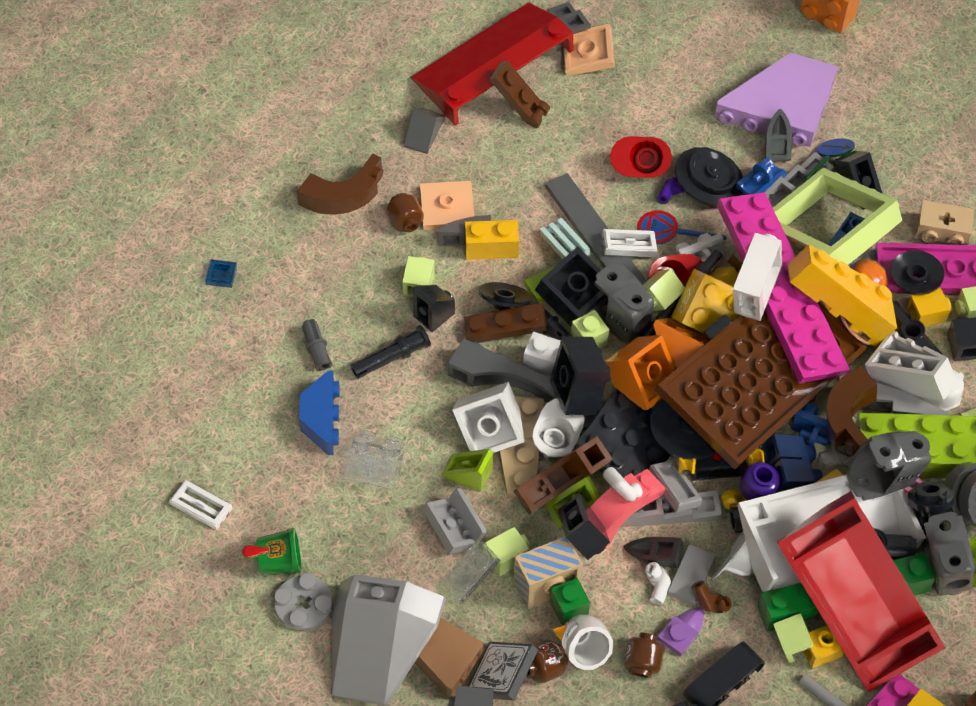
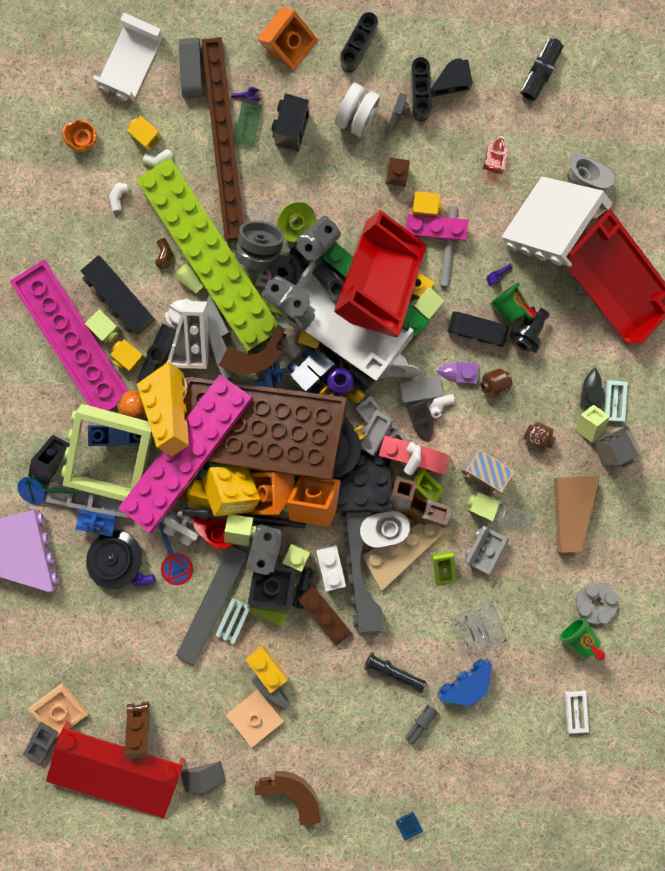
camera: 120 degrees left, 30 degrees up
light grey wedge [332,574,446,706] -> none
reddish brown head [386,193,424,233] -> none
yellowish green brick [402,256,435,297] -> none
black slope [413,284,455,333] -> none
white slope [452,382,525,453] -> none
tile [467,641,538,701] -> none
black dish [478,282,531,310] -> none
black brick [550,337,610,415] -> none
green brick [550,578,590,625] -> none
white piece [554,614,613,670] -> none
black slope [557,493,610,560] -> none
white tile [602,229,657,257] -> none
red piece [610,136,672,178] -> none
reddish brown arm [691,581,732,613] -> none
black tile [703,315,732,341] -> none
white window [733,233,782,321] -> none
pearl dark grey plate [765,109,792,160] -> none
black dish [890,250,944,295] -> none
tan brick [915,200,975,245] -> none

